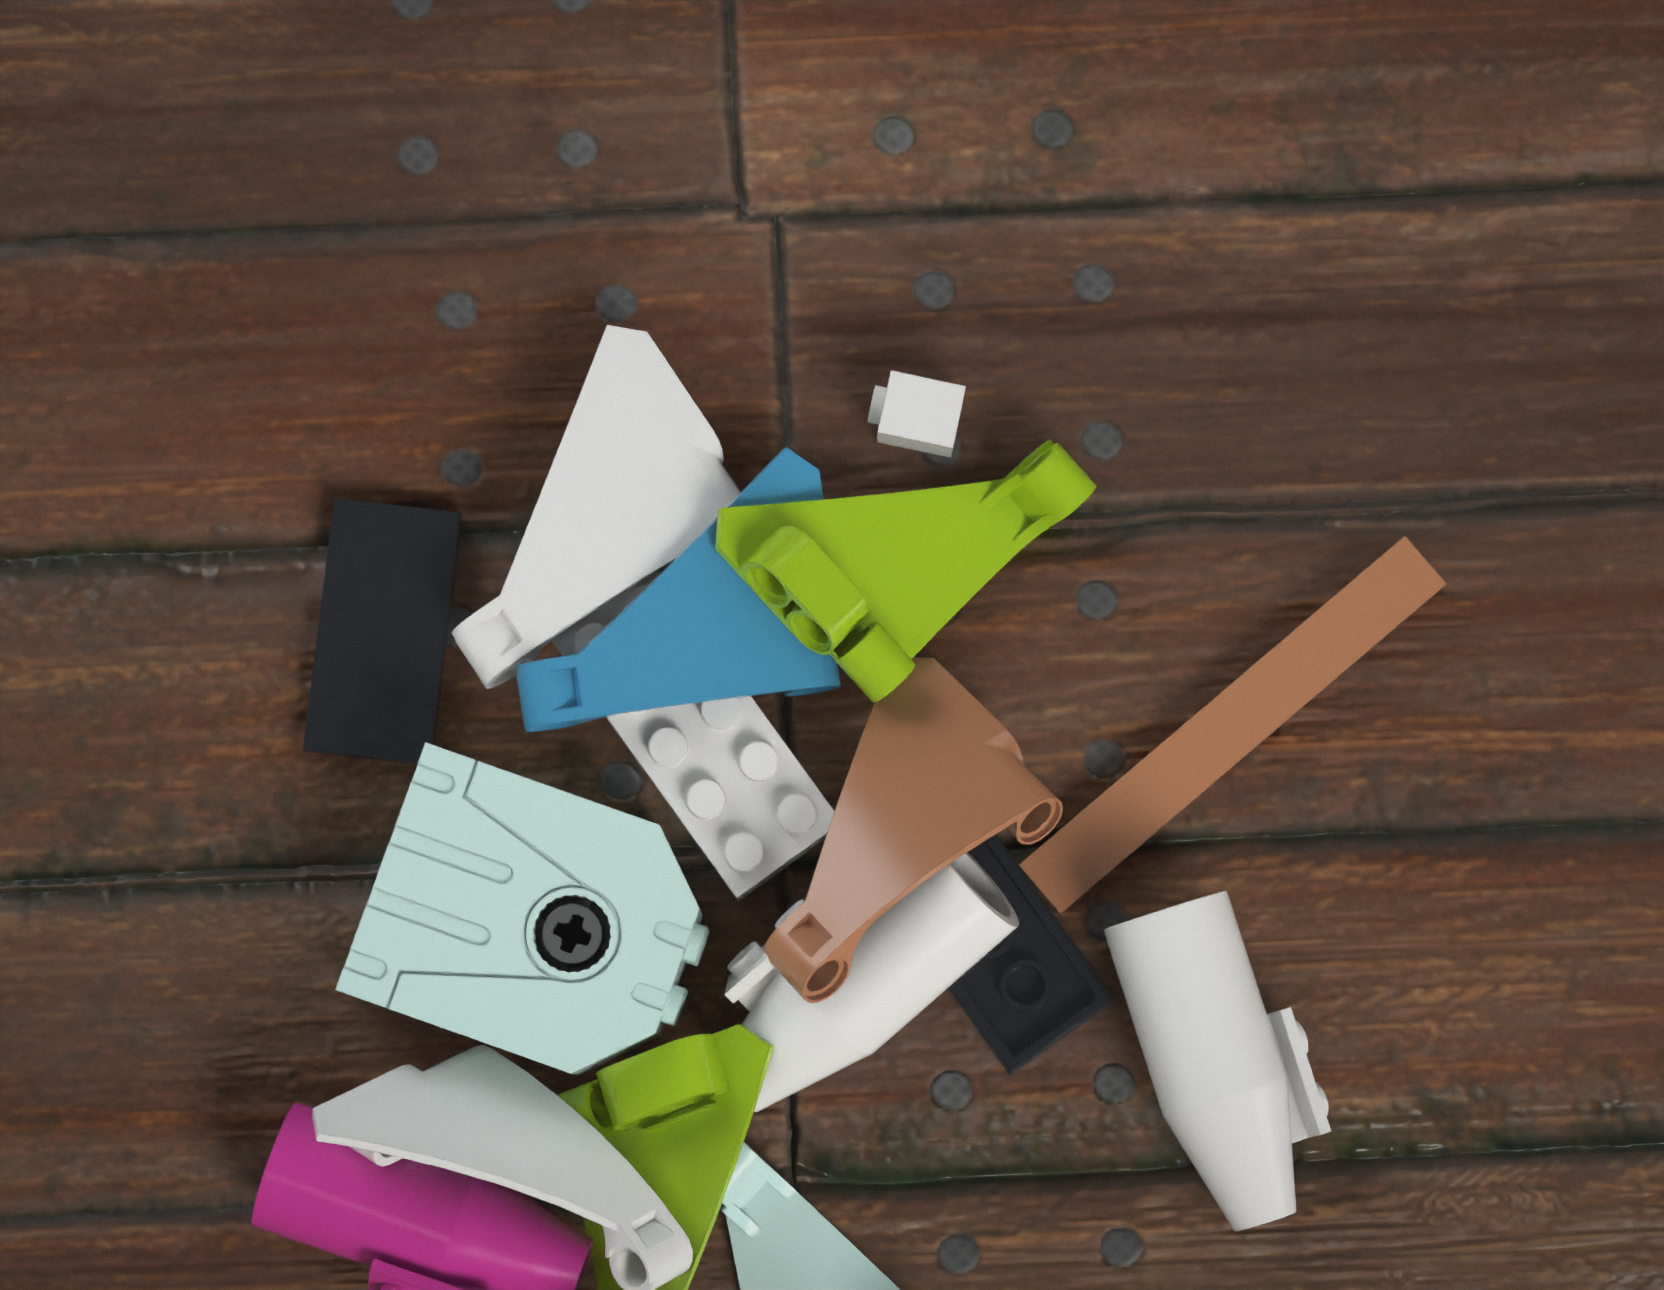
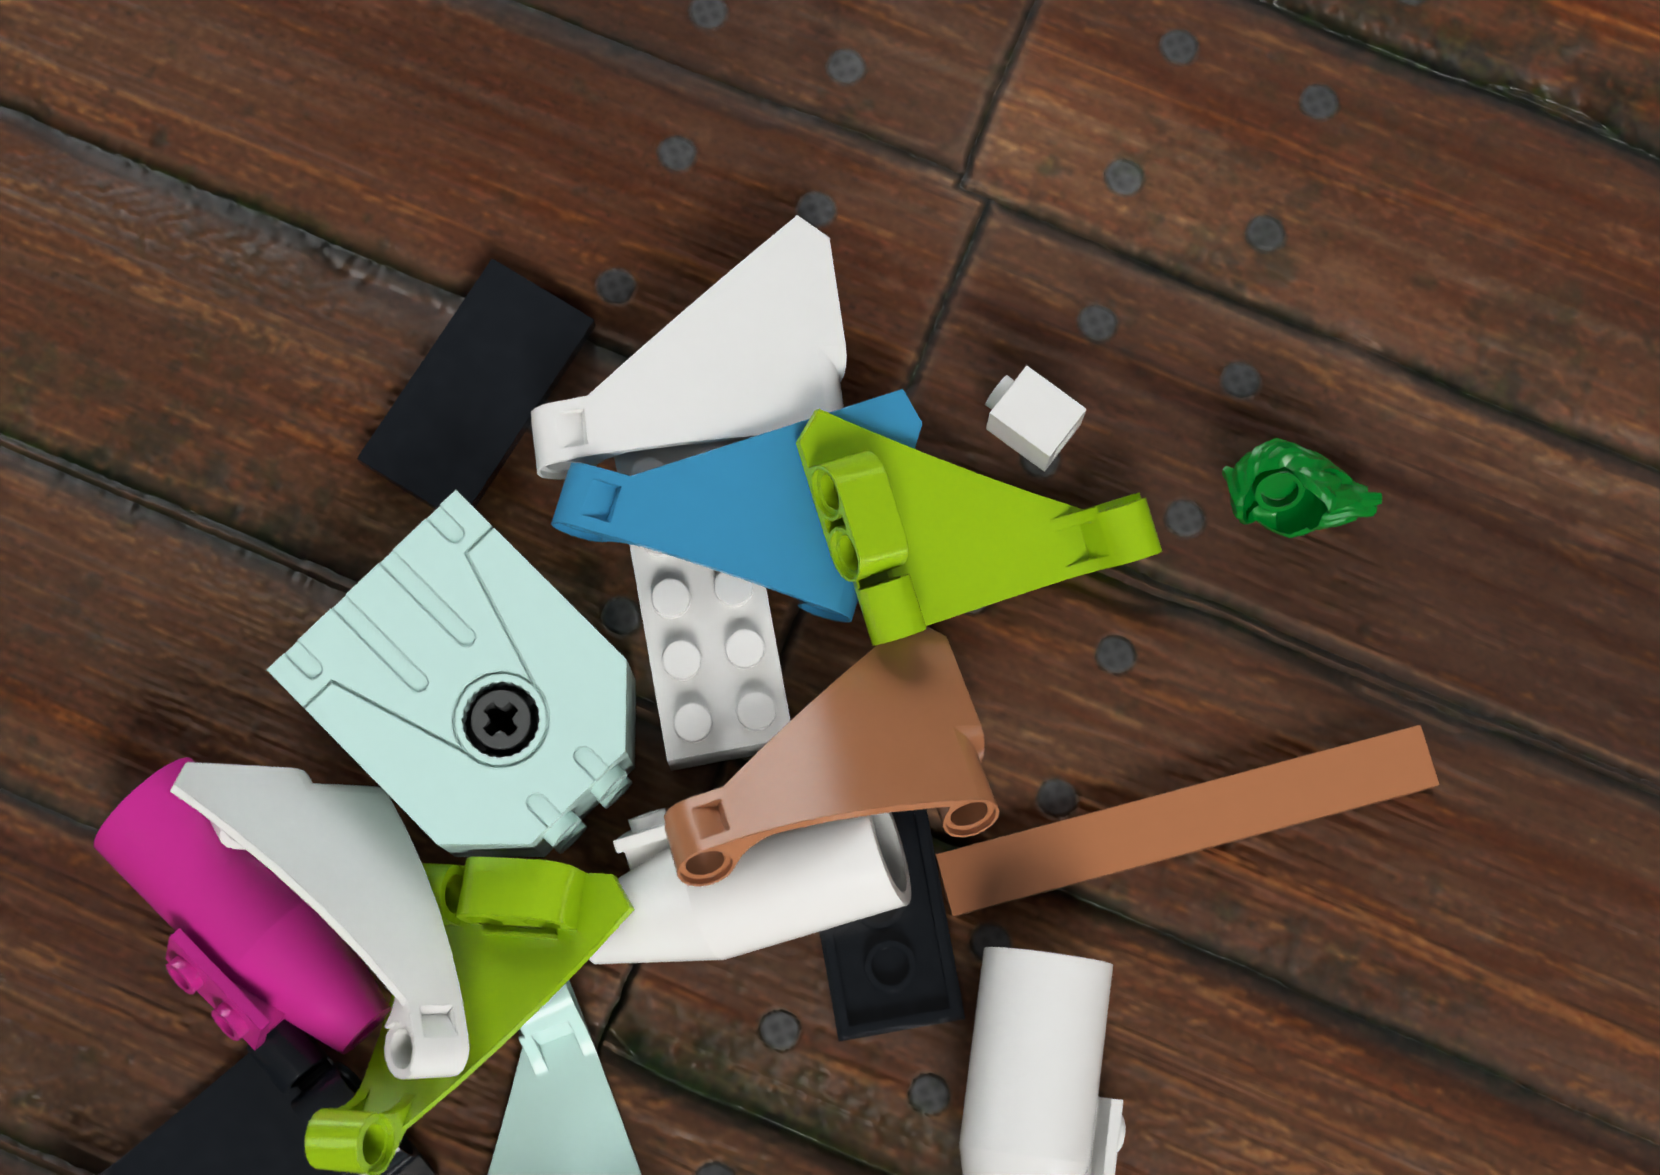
camera: 25 degrees right, 5 degrees down
none -> green hair [1222,438,1382,538]

